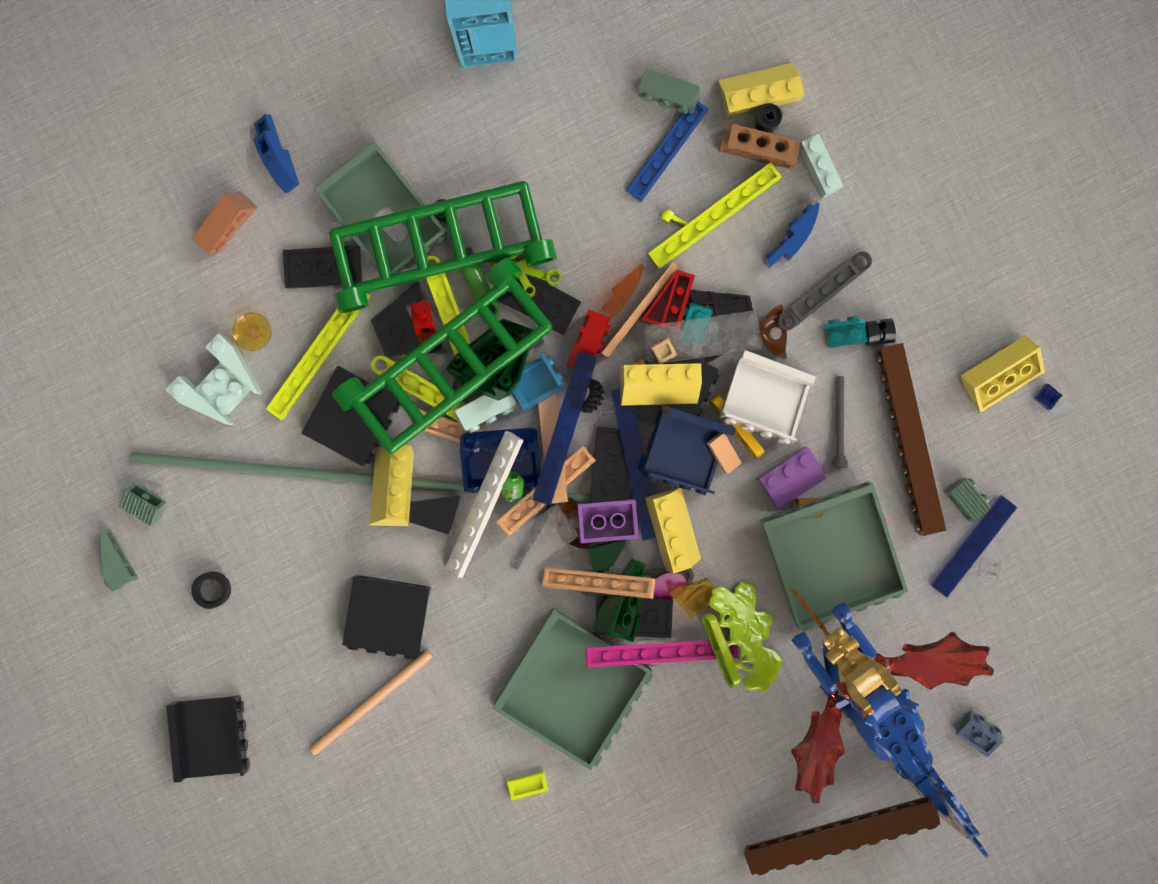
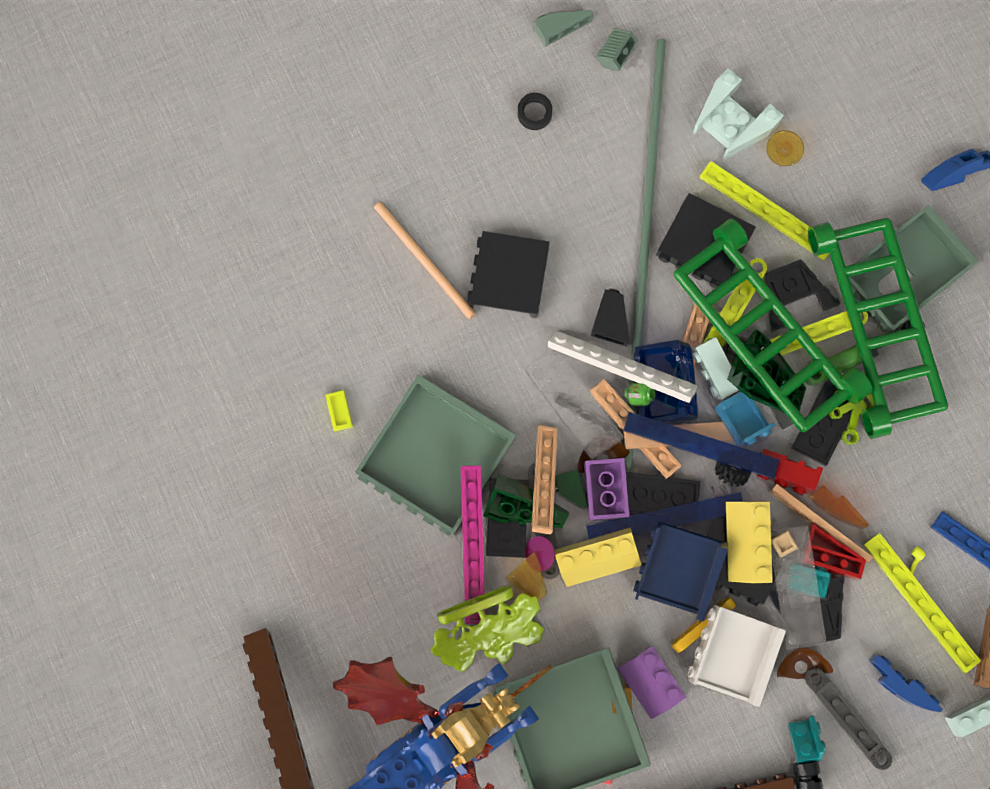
camera: 95 degrees right, 10 degrees down
black panel [166,695,250,783] -> none
nougat wedge [192,192,258,254] -> none
black tile [283,245,363,289] -> none
light yellow slope [369,445,414,526] -> none
red torso [410,300,437,344] -> none
light nougat tile [707,432,741,474] -> none
dark grey piece [832,376,848,468] -> none

